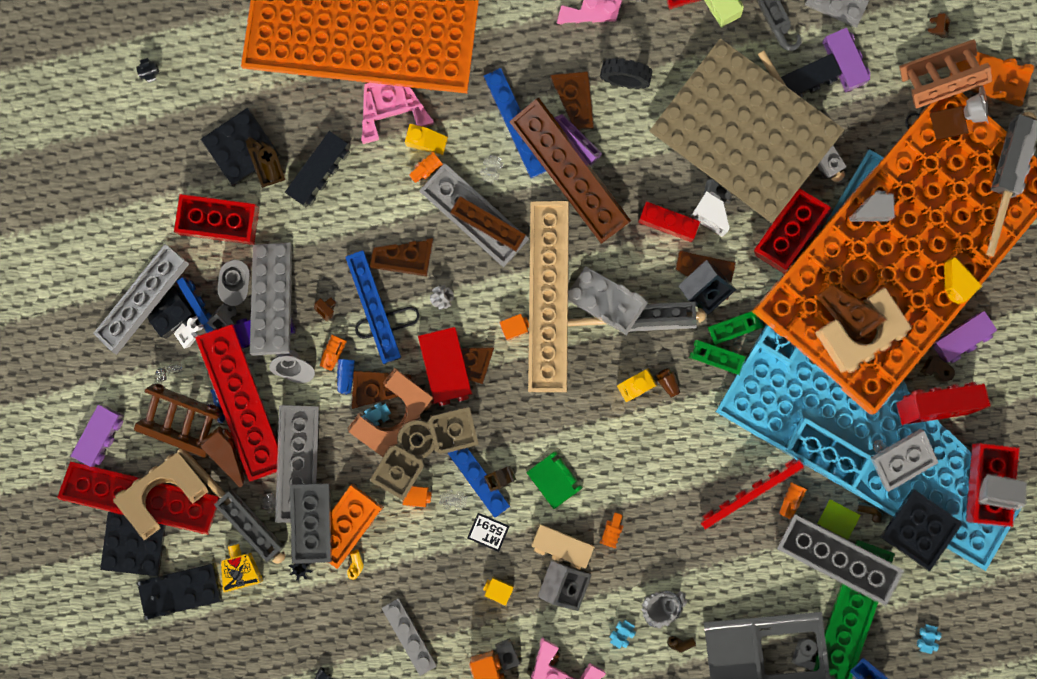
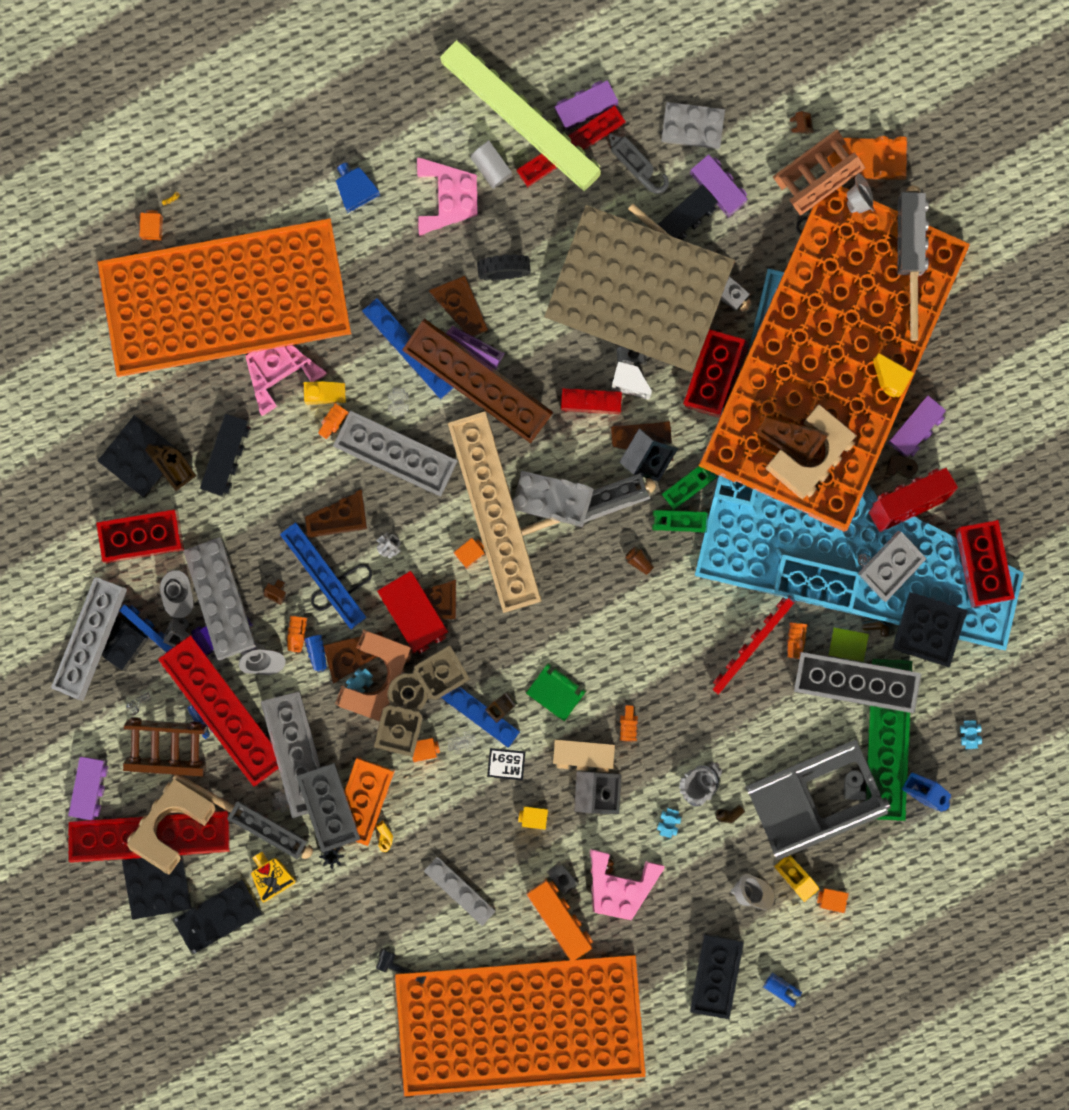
camera: 20 degrees left, 0 degrees up
black gear [136,58,160,83] -> none
white plate [174,316,203,349] -> none
reddish brown slope [200,426,245,487] -> none
reddish brown plate [450,196,526,252] -> none
yellow torso [617,368,658,402] -> none
light grey slope [850,191,895,221] -> none
reddish brown sticker [929,106,969,140] -> none
light grey brick [979,475,1027,510] -> none

